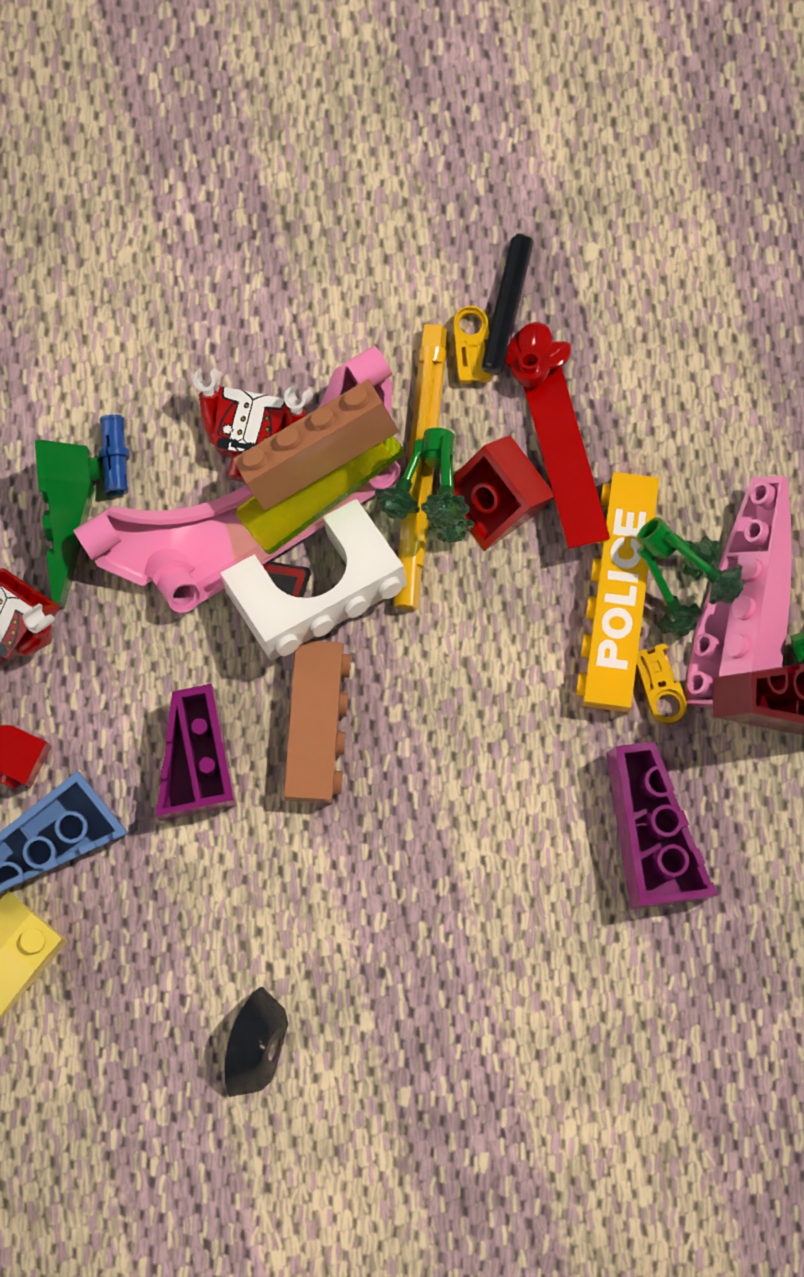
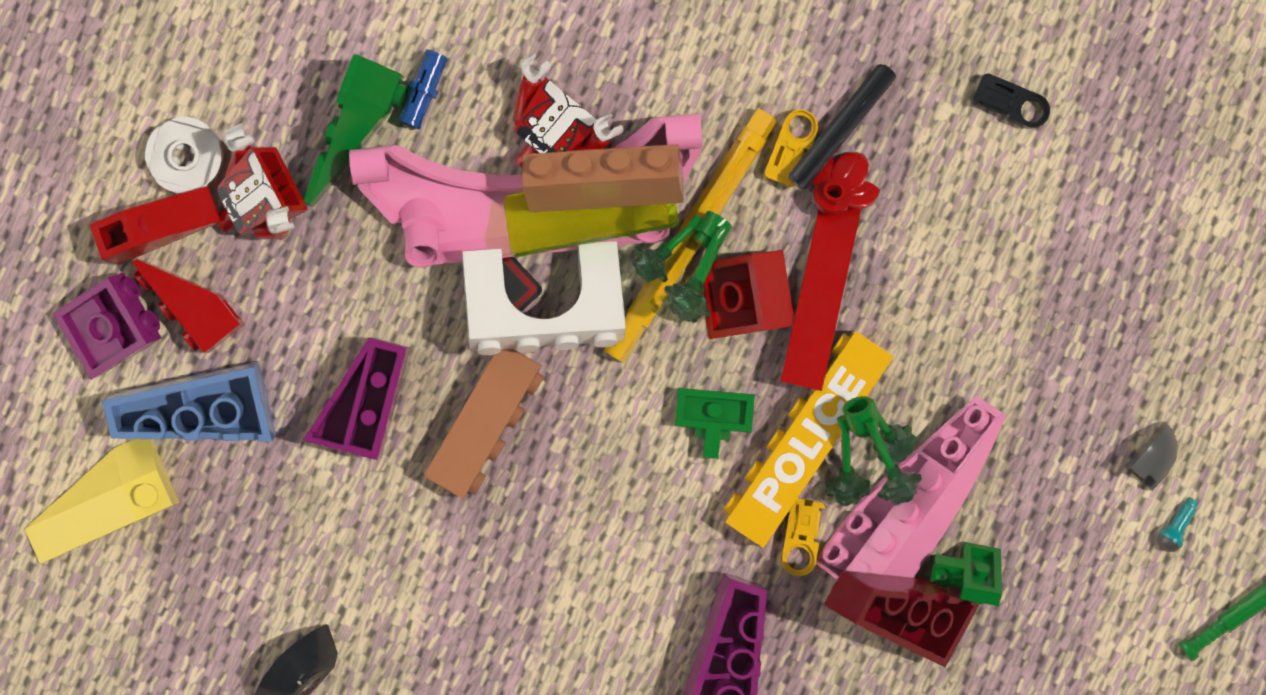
camera: 25 degrees right, 10 degrees up
none -> green hinge [675,388,755,459]
none -> black piece [971,73,1051,129]

